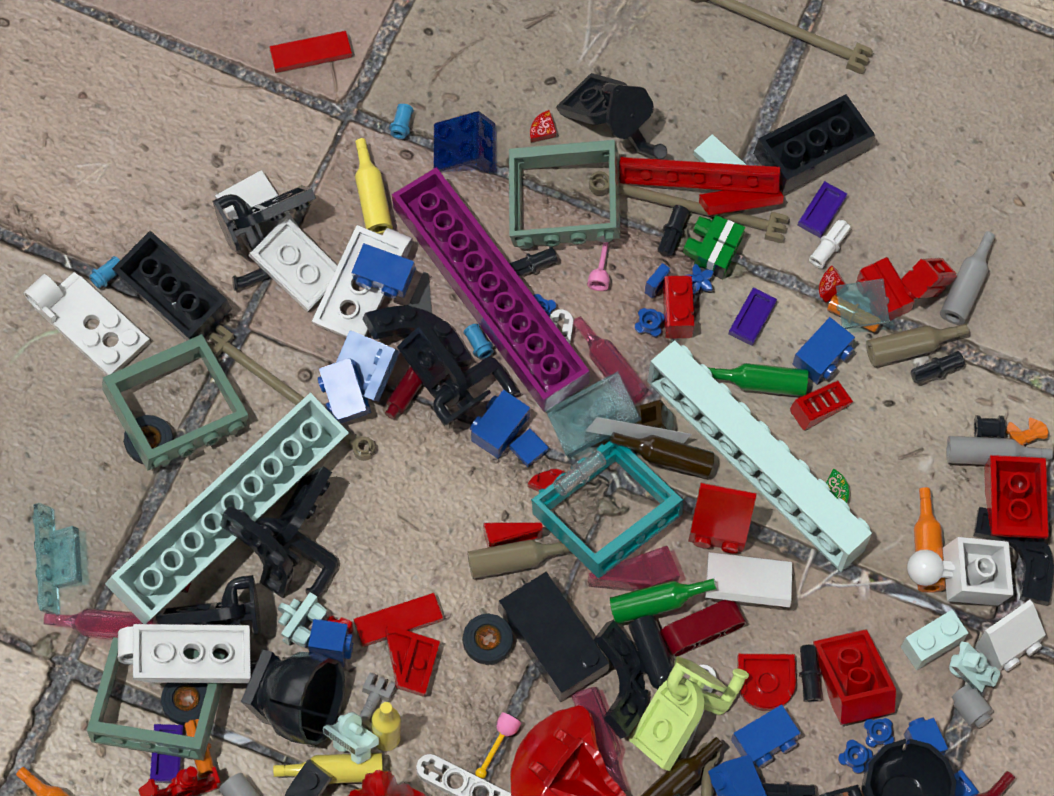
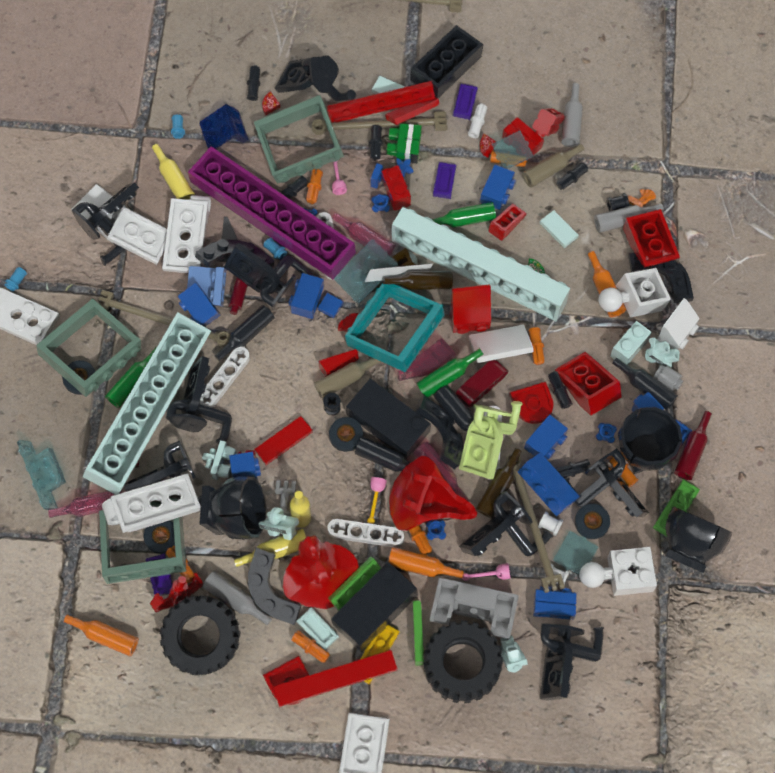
camera: 15 degrees left, 0 degrees up
black brick [112,231,232,341] -> none
black plate [220,505,293,598] -> none
red tile [269,31,352,73] -> none
blue brick [351,243,416,298] -> none
red wing [385,625,440,696] -> none
clear pin [553,450,606,496] -> none
blue plate [864,718,894,747] -> none
none -> green piece [105,347,157,408]
none -> white beam [199,347,250,408]
none -> black piece [215,305,275,361]
none -> black axle [247,65,261,101]
none -> orange axle [306,169,323,204]
none -> black bush [323,393,341,415]
none -> black piece [355,436,410,472]
none -> orange axle [528,327,544,365]
none -> light aqua tile [540,210,579,248]
none -> black piece [612,358,678,411]

